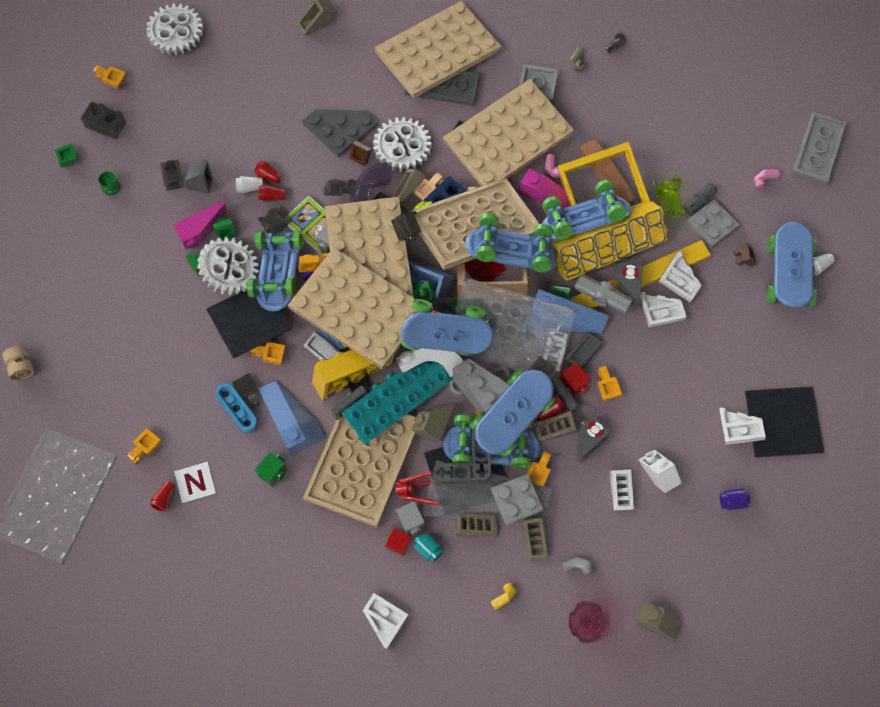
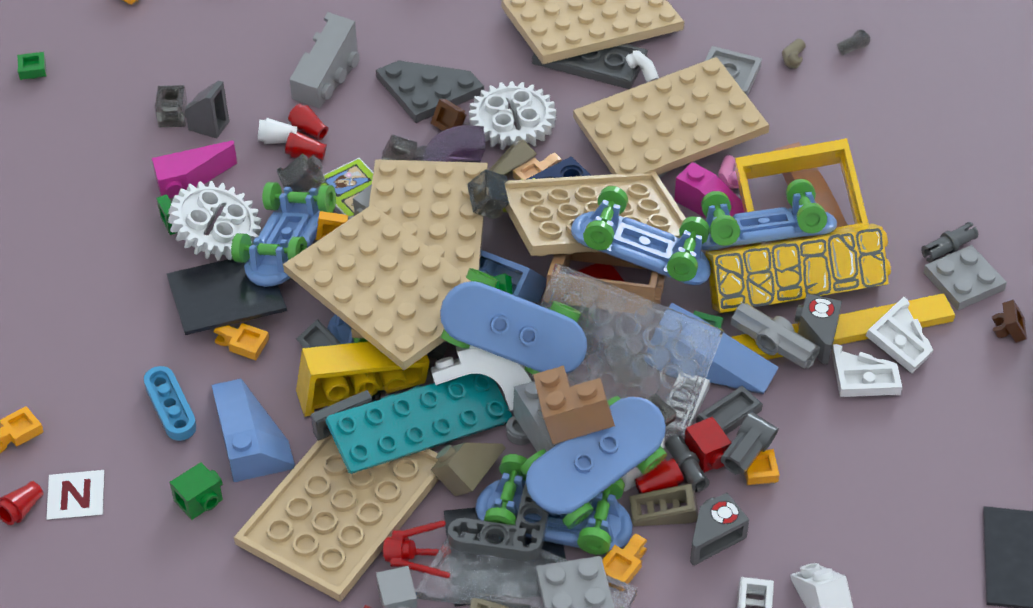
camera: 10 degrees right, 20 degrees down
clear smoke brick [81,101,126,140] -> none
green wheel [98,171,120,196] -> none
green tile [213,217,237,241] -> none
clear smoke plate [232,373,260,408] -> none
clear neon green hair [652,174,686,220] -> none
white wing [719,408,766,445] -> none
none -> light grey wedge [290,12,360,108]
none -> medium nougat brick [533,365,615,444]
none -> white arm [626,50,659,82]
none -> dark grey piece [721,412,779,475]

